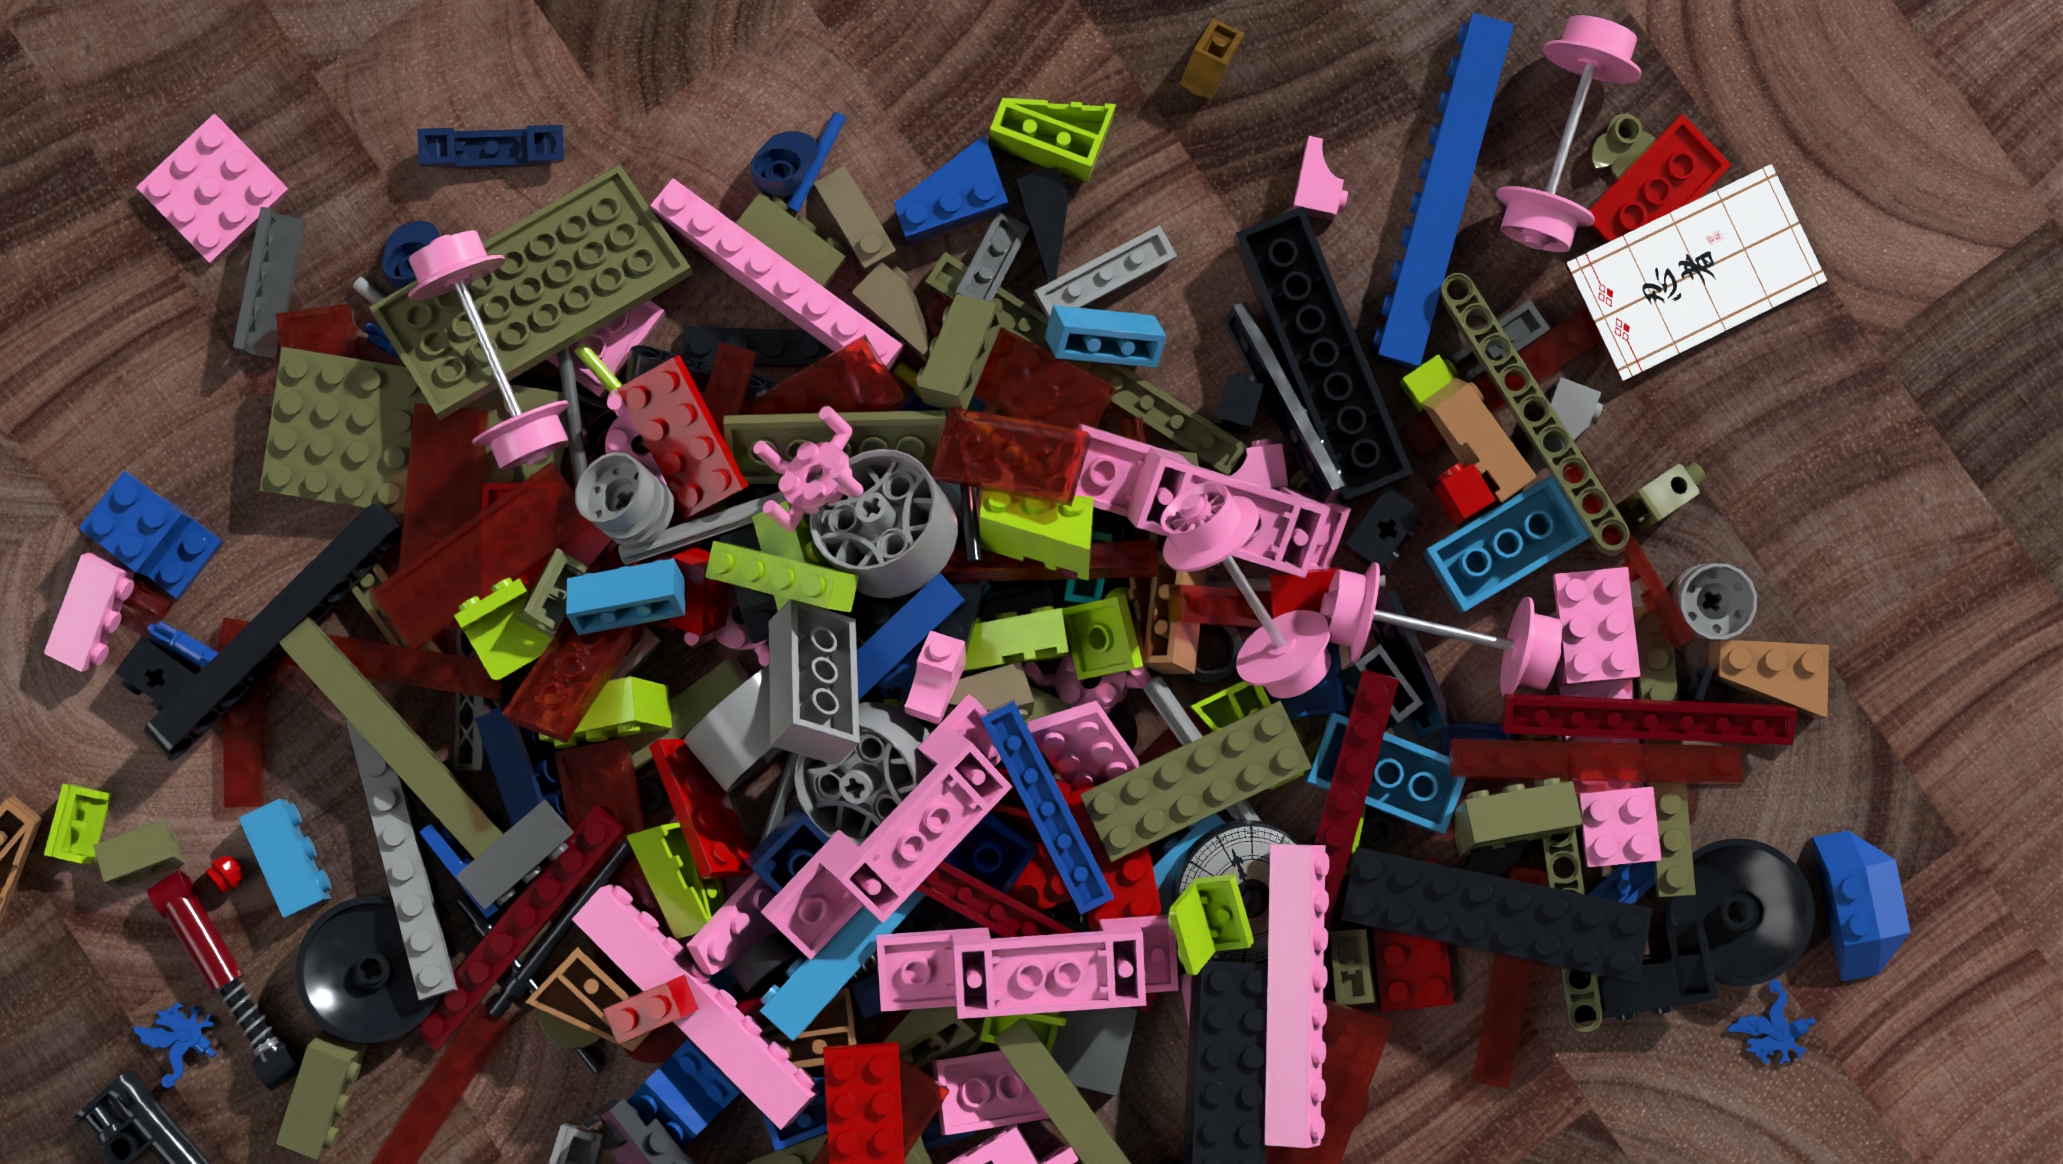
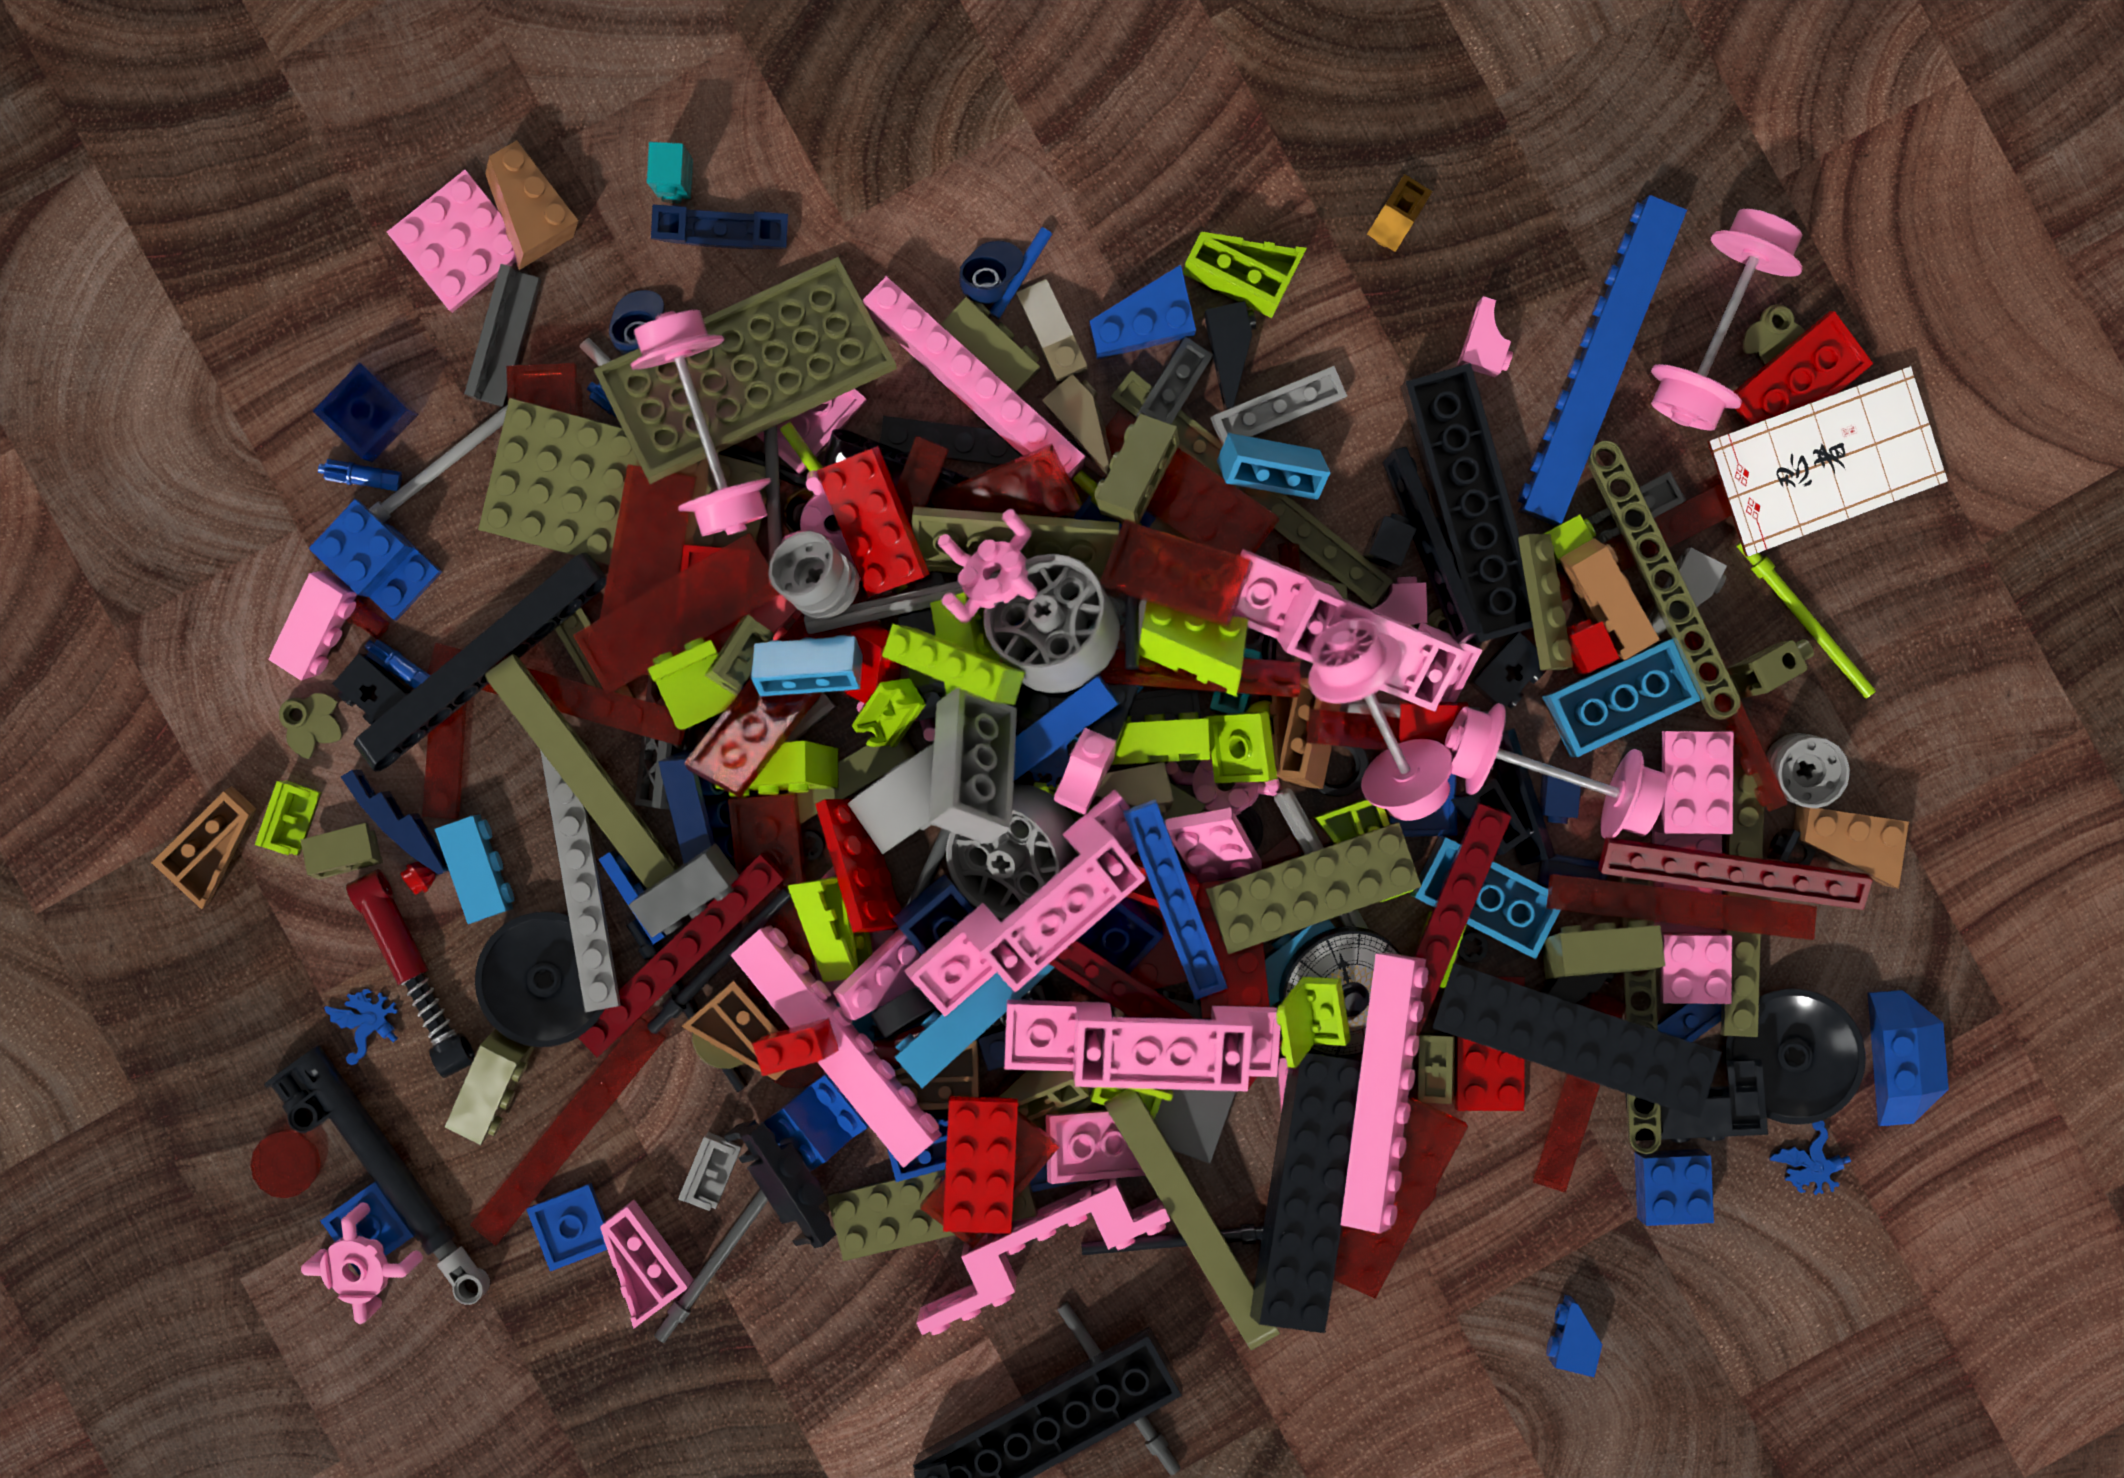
camera: 10 degrees right, 5 degrees up
none -> olive plate [279,693,342,759]
none -> clear blue brick [313,363,419,462]
none -> blue piece [318,459,402,491]
none -> dark blue slope [341,769,449,875]
none -> light grey bar [369,405,508,523]
none -> medium nougat wedge [485,140,578,270]
none -> teal brick [647,142,693,203]
none -> lime hinge [852,678,926,747]
none -> olive plate [1518,534,1573,671]
none -> dark blue brick [1539,774,1581,824]
none -> blue brick [1634,1149,1714,1226]
none -> lime bar [1736,540,1876,699]

